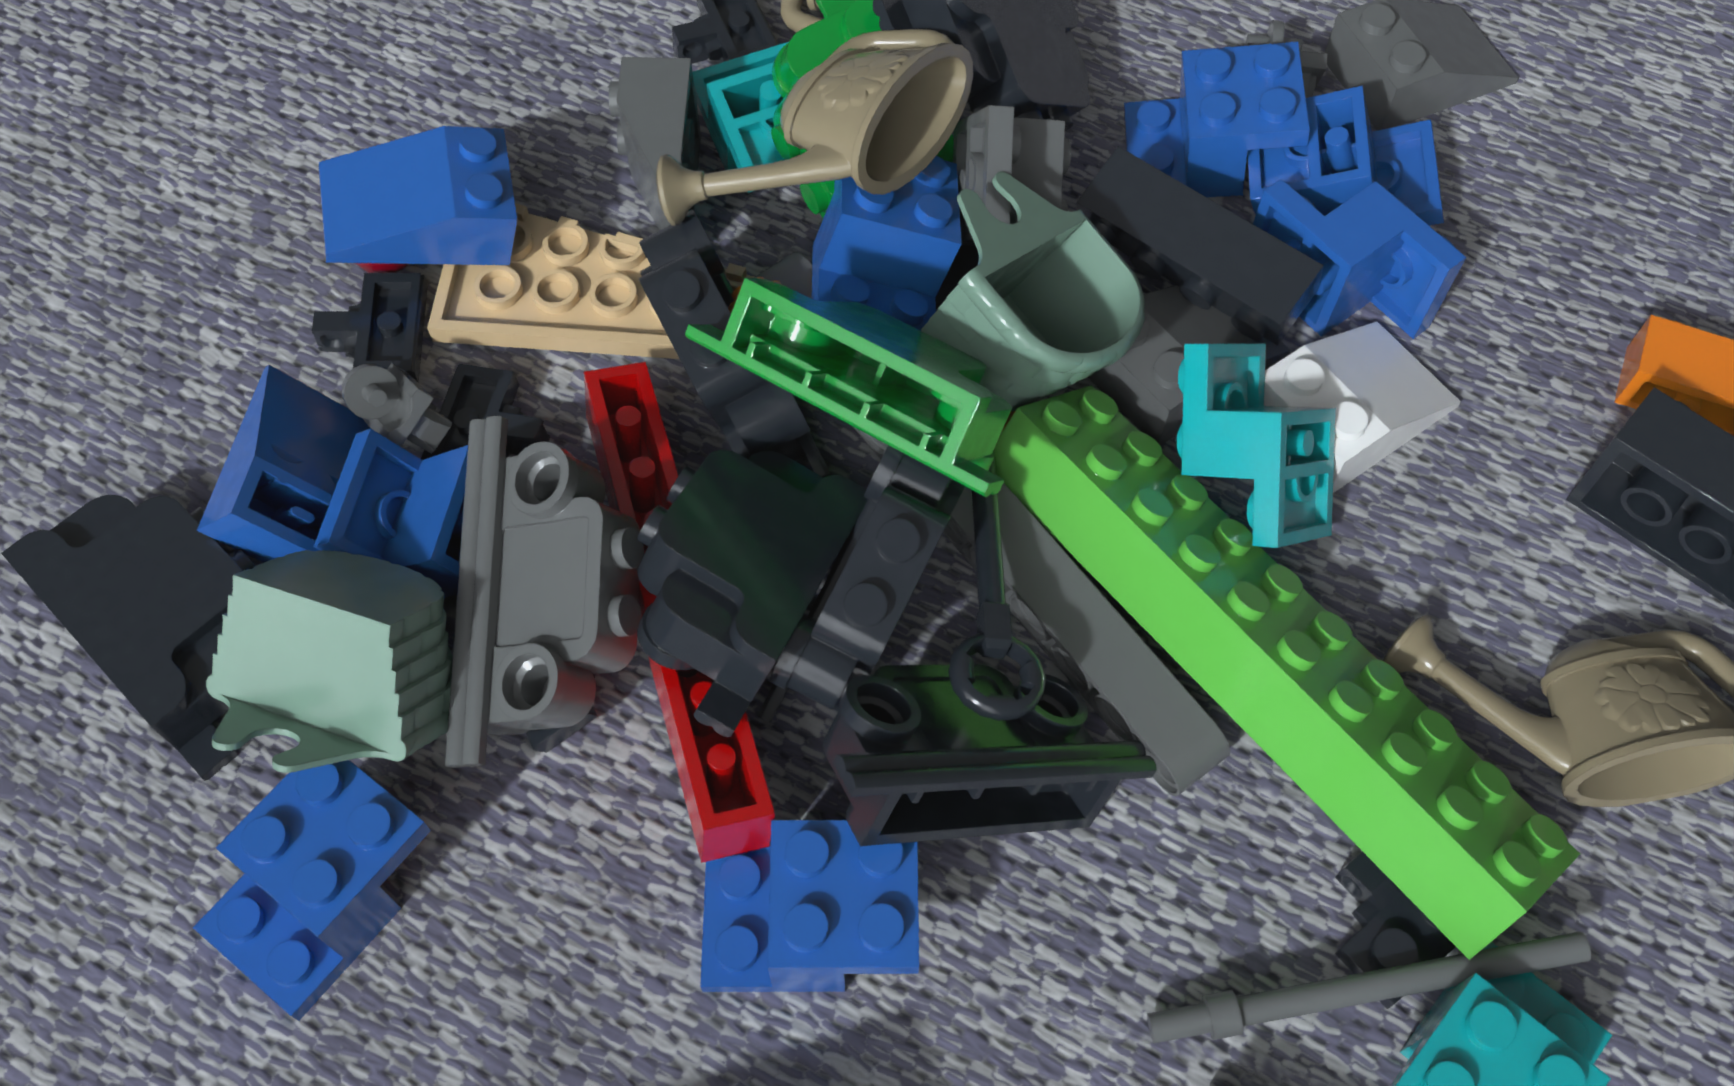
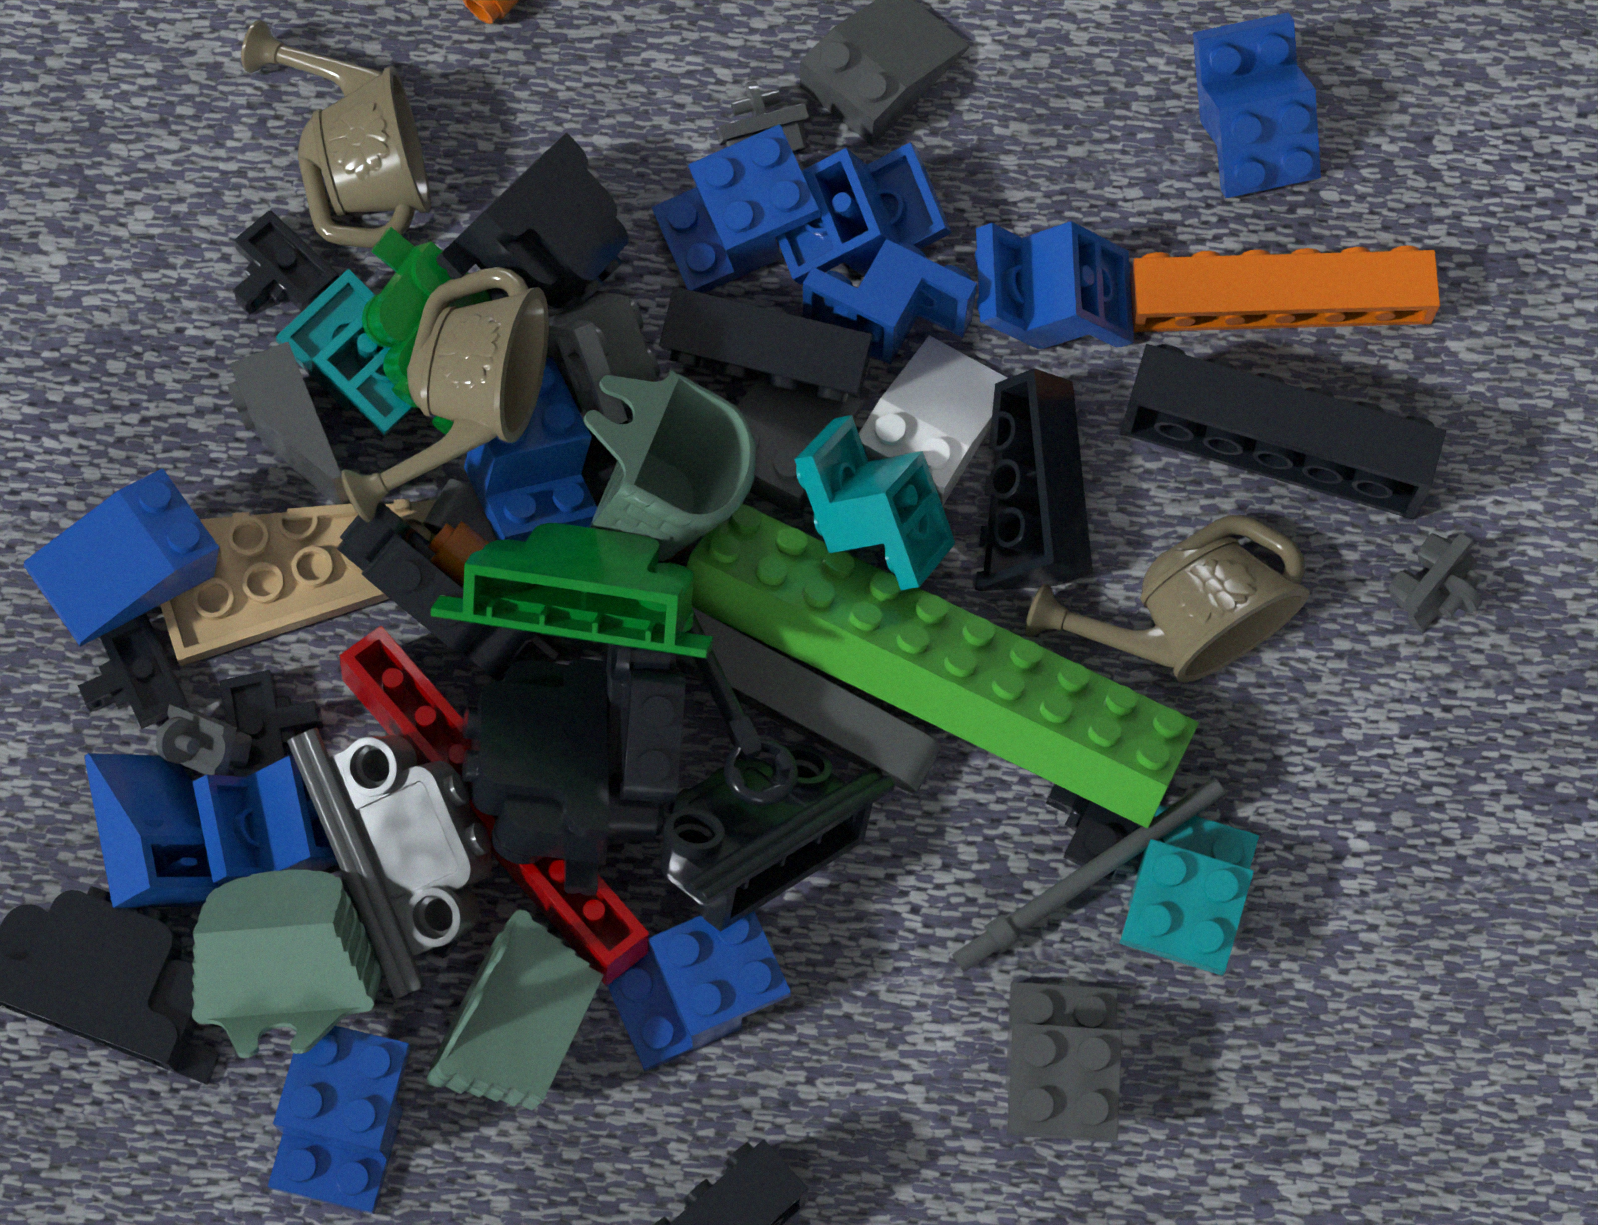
camera: 25 degrees left, 10 degrees up
none -> sand green piece [427,910,604,1111]
none -> blue bracket [975,221,1134,349]
none -> black wedge [975,368,1093,591]

